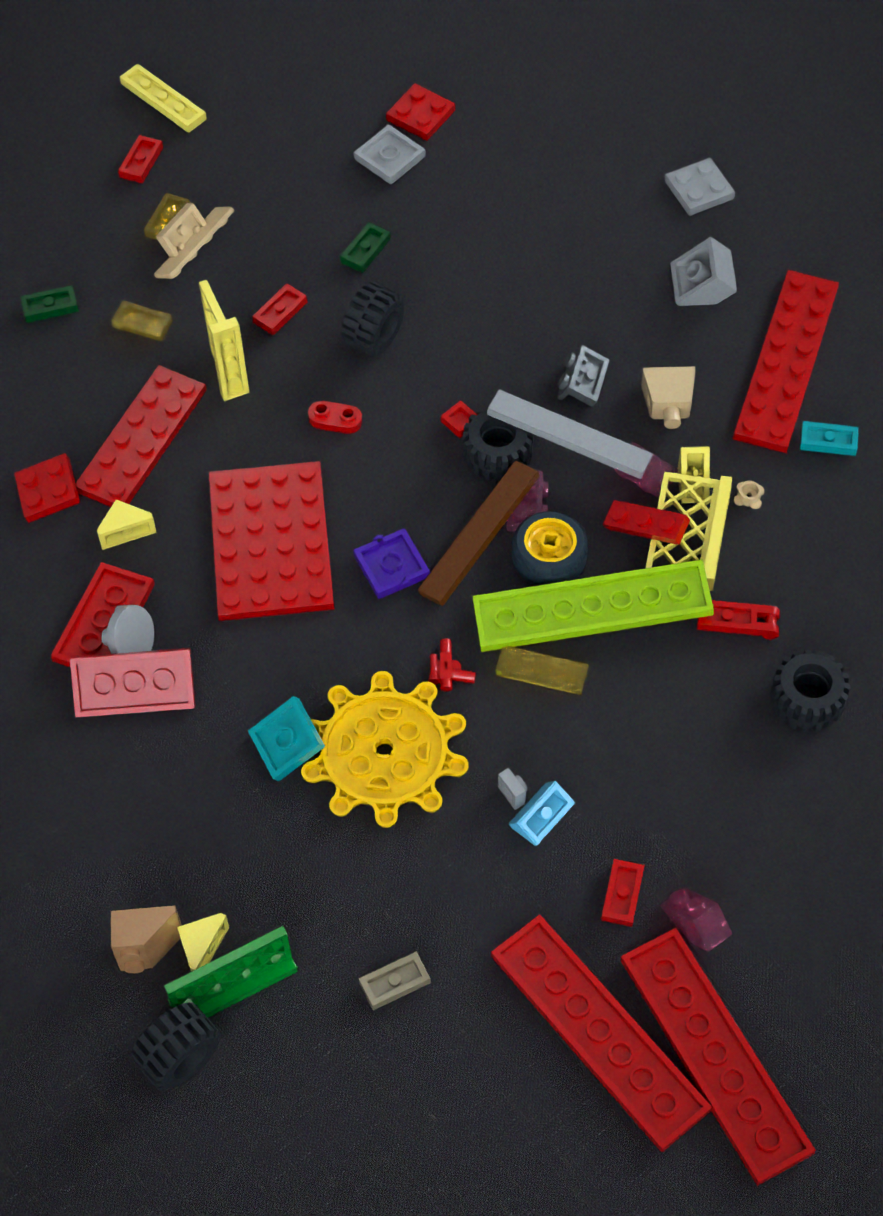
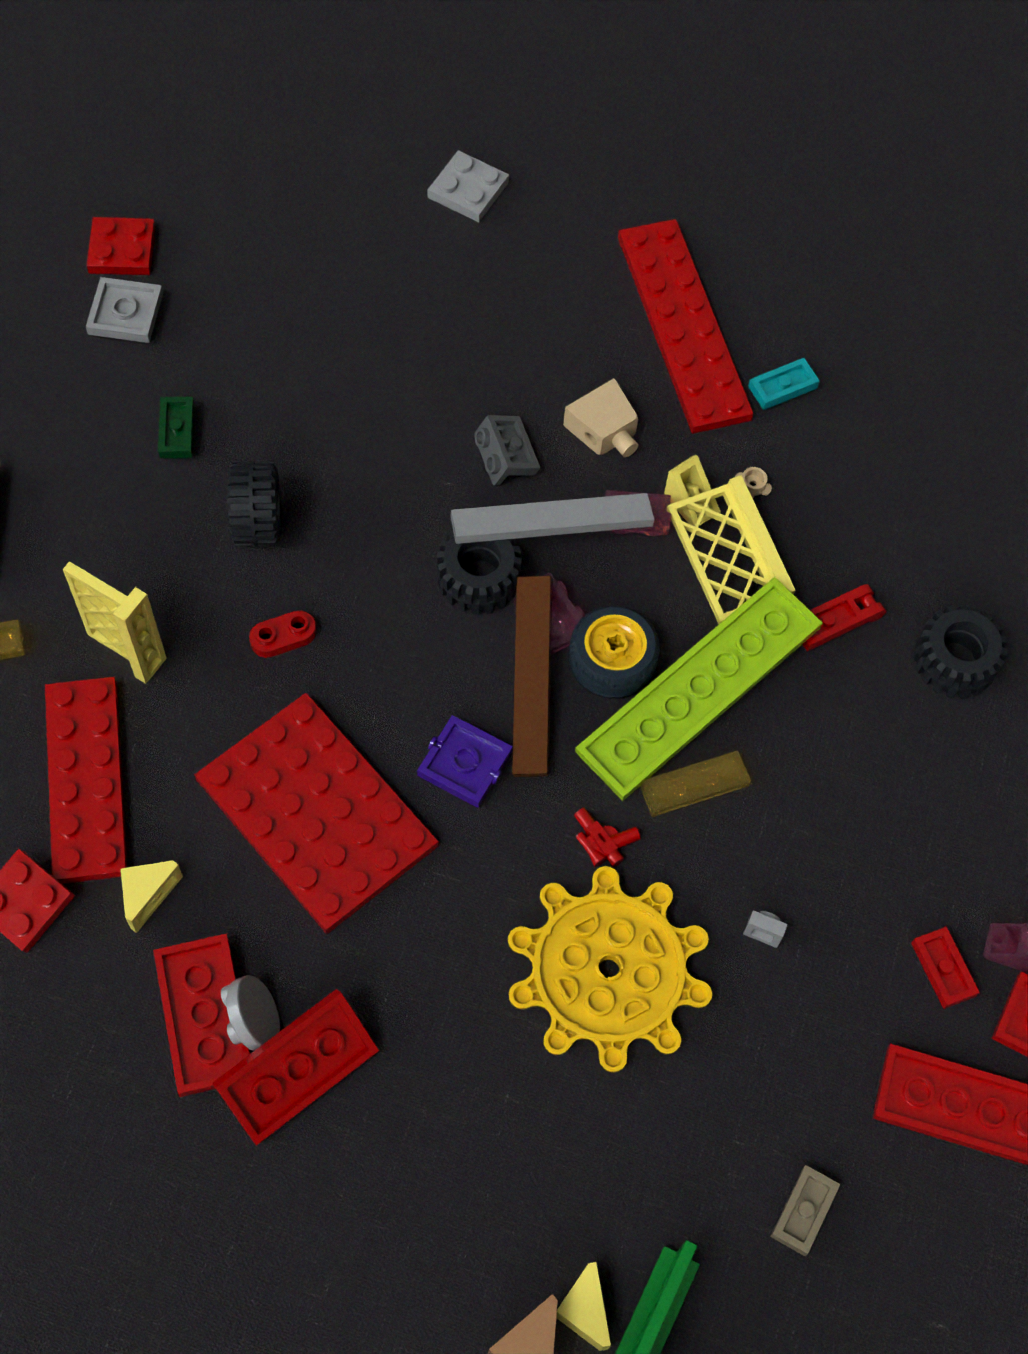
camera: 40 degrees left, 5 degrees up
teal plate [248,696,325,781] -> none
red plate [252,283,308,335] -> none
red plate [441,400,477,438] -> none
medium azure slope [509,781,575,846] -> none
red plate [603,500,690,545] -> none
light grey slope [670,237,737,306] -> none

